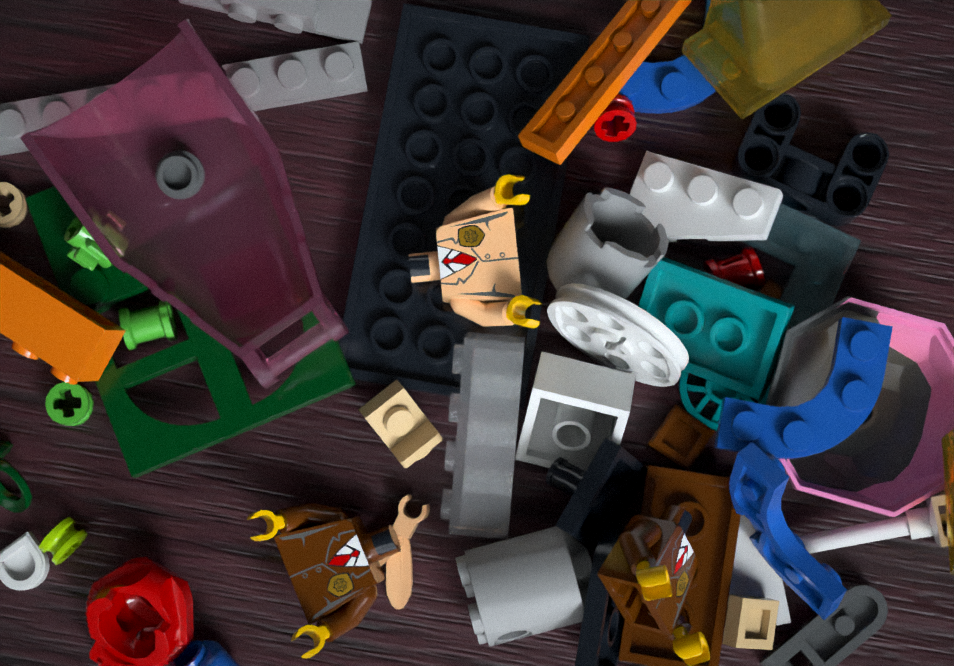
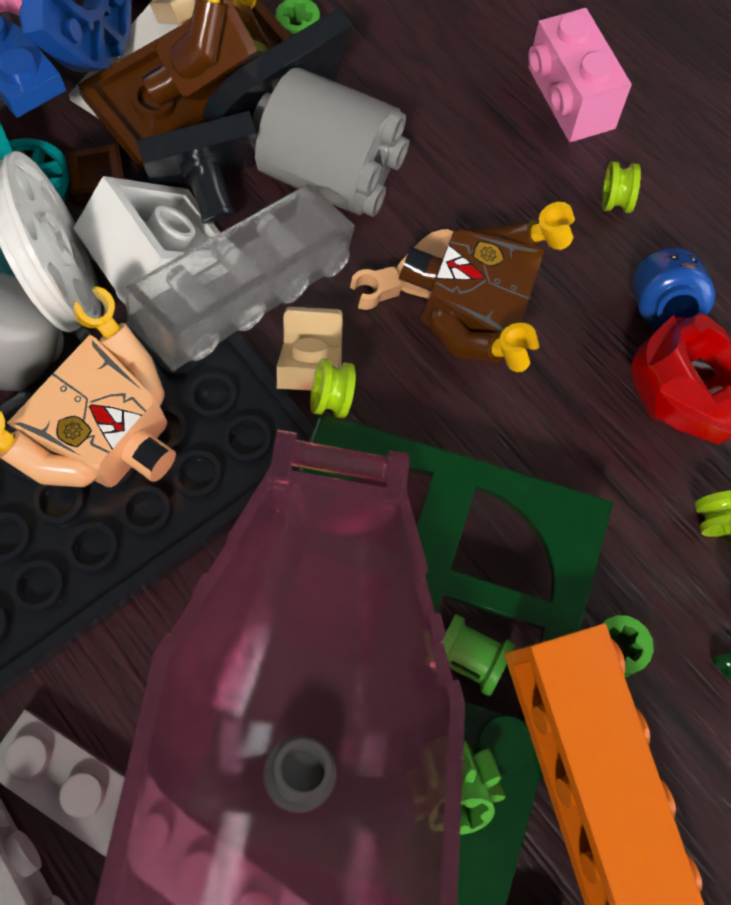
camera: 140 degrees left, 15 degrees down
none -> lime bush [310,358,356,418]

